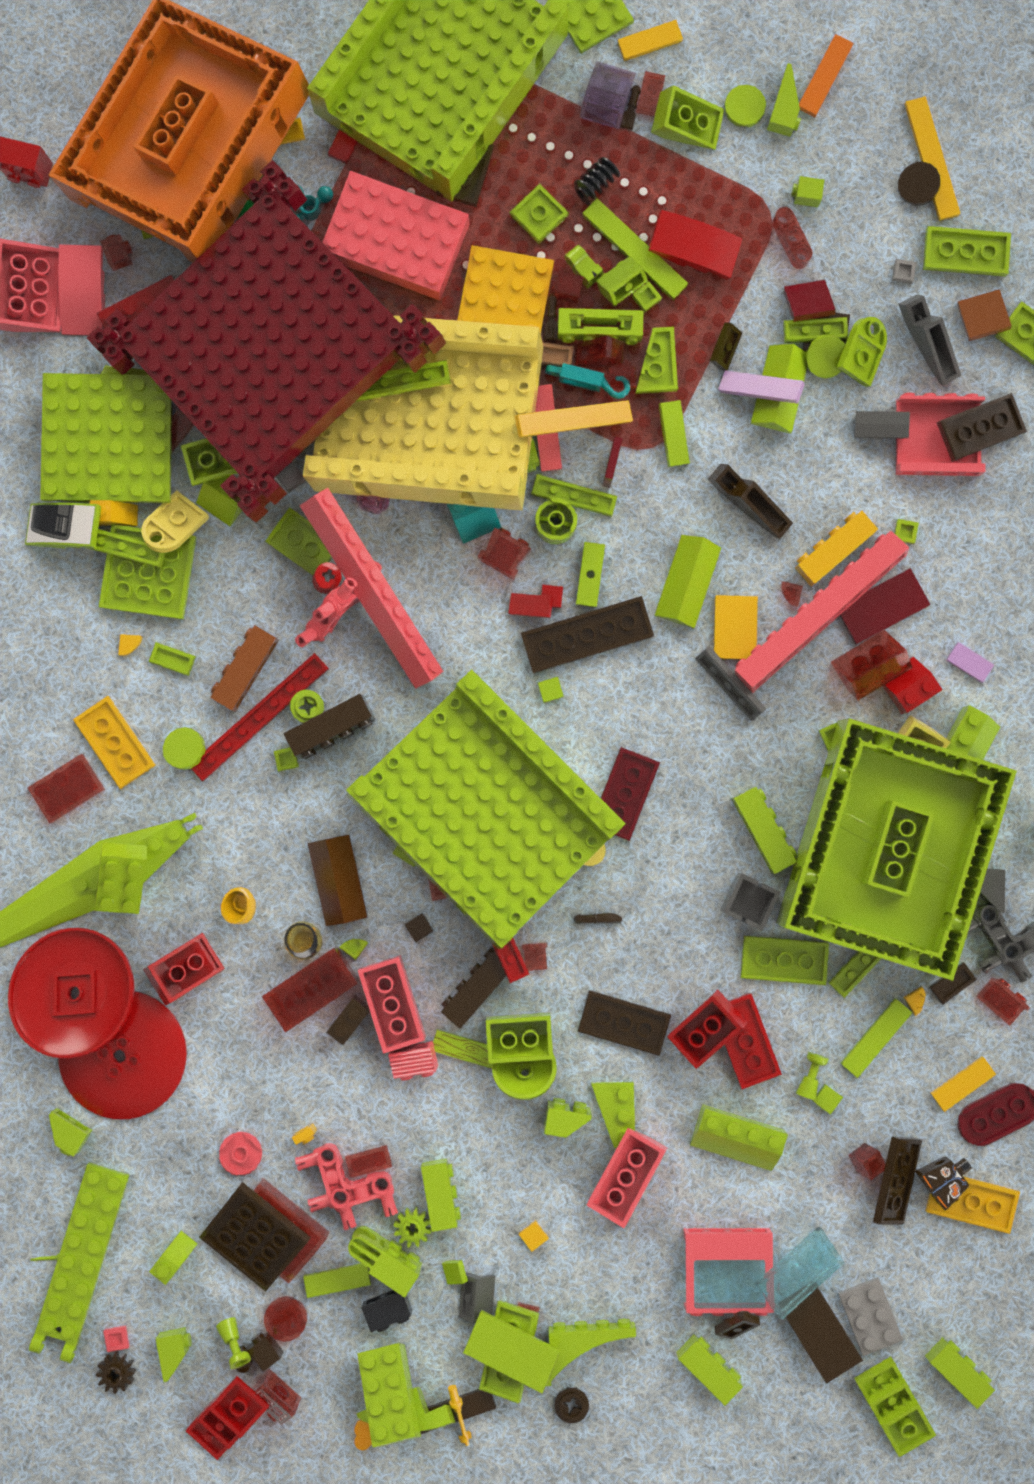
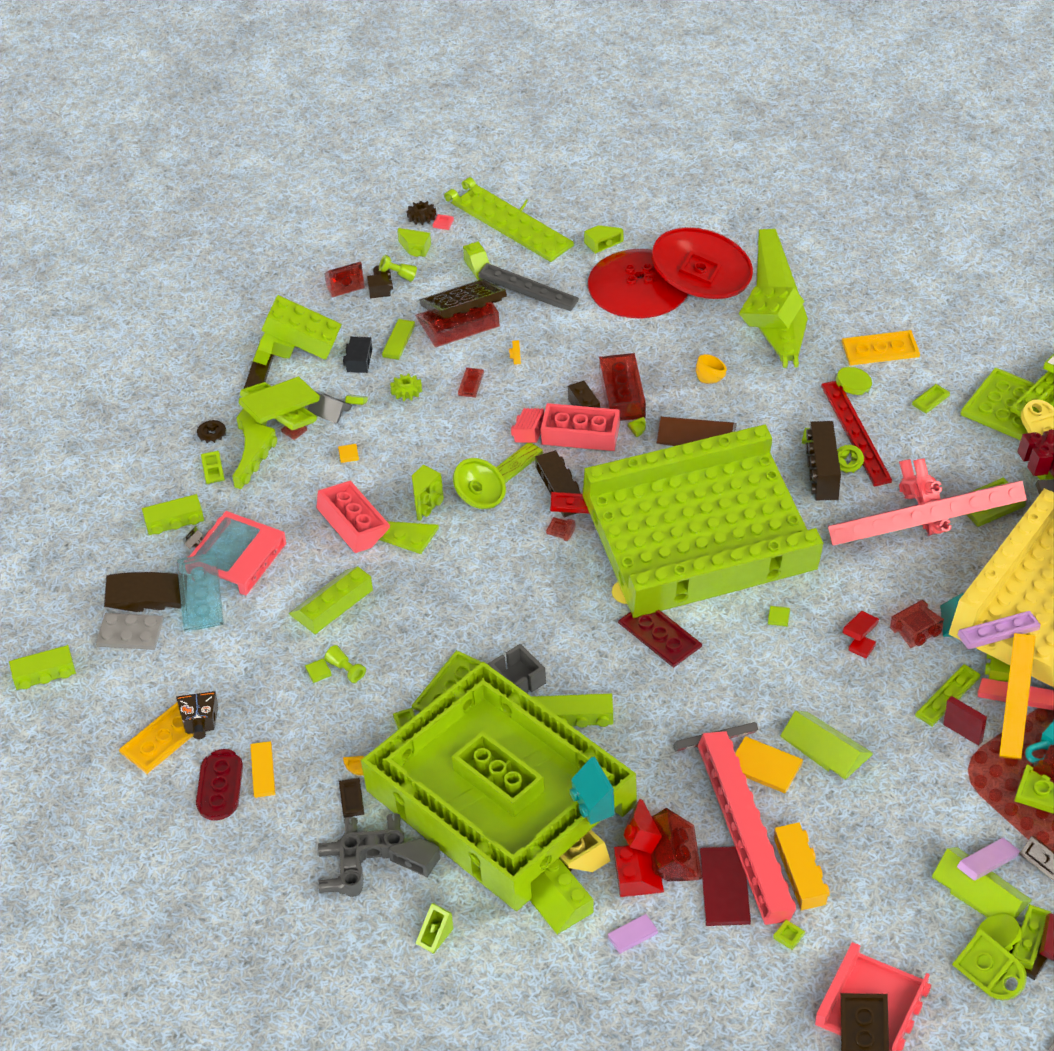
camera: 120 degrees right, 40 degrees down
clear red plate [27,754,105,824] -> none
yellow tile [118,634,143,656] -> none
red slope [143,933,225,1006] -> none
red slope [185,1376,270,1460] -> none
dark orange brick [210,625,279,712] -> none
coral tile [219,1131,262,1175] -> none
clear red tile [264,1296,308,1342] -> none
clear yellow piece [284,921,322,960] -> none
coral pin [295,1143,398,1230] -> none
red piece [312,562,342,594] -> none
lime brick [348,1226,422,1298] -> none
lime brick [421,1158,461,1232] -> none
yellow piece [448,1385,472,1446] -> none
lime slope [486,1012,553,1064] -> none
dark brown plate [521,596,654,674] -> none
lime brick [535,498,577,544] -> none
dark brown piece [574,913,623,924] -> none
lime tile [576,542,605,608] -> none
dark brown tile [577,990,671,1056] -> none
lime tile [658,400,690,467] -> none
red brick [667,989,747,1069] -> none
dark brown slope [707,463,793,539] -> none
red plate [725,993,782,1089] -> none
clear red tile [781,581,803,607] -> none
lime tile [840,998,912,1078] -> none
clear red brick [848,1143,886,1181] -> none
dark grey piece [854,411,910,439] -> none
lime slope [854,1356,937,1457] -> none
dark brown tile [873,1136,922,1225] -> none
dark grey slope [898,294,962,385] -> none
clear red bracket [976,977,1030,1025] -> none
none -> lime slope [201,451,225,484]
none -> dark grey tile [479,263,579,311]
none -> teal slope [570,756,615,825]
none -> red slope [623,799,662,854]
none -> lavender tile [958,611,1041,650]

